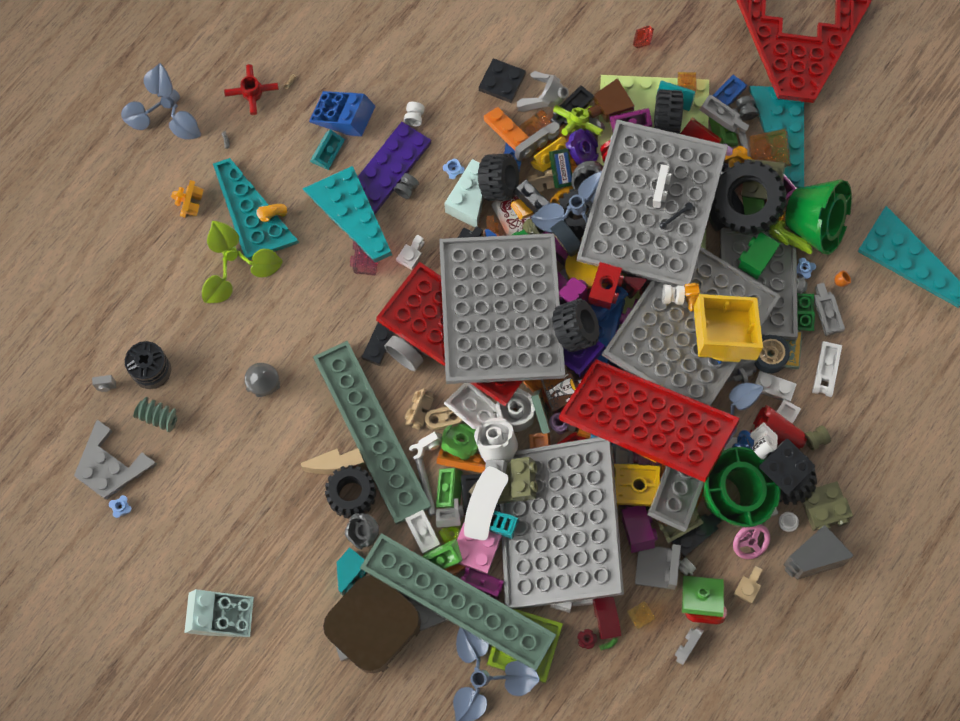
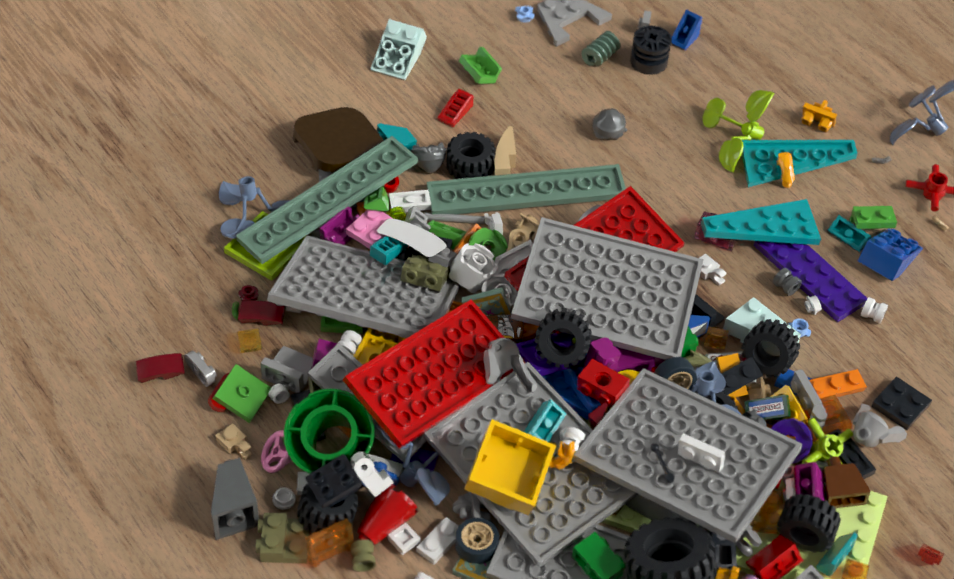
camera: 100 degrees right, 20 degrees down
none -> dark red slope [136,353,185,383]
none -> clear orange plate [305,518,354,569]
none -> white wheel [338,330,362,356]
none -> red slope [437,88,474,127]
none -> bright green bracket [459,47,502,84]
none -> light grey piece [483,338,537,391]
none -> teal slope [524,399,567,442]
none -> blue slope [671,9,702,50]
none -> white plate [804,295,822,315]
none -> bright green bracket [850,206,897,229]

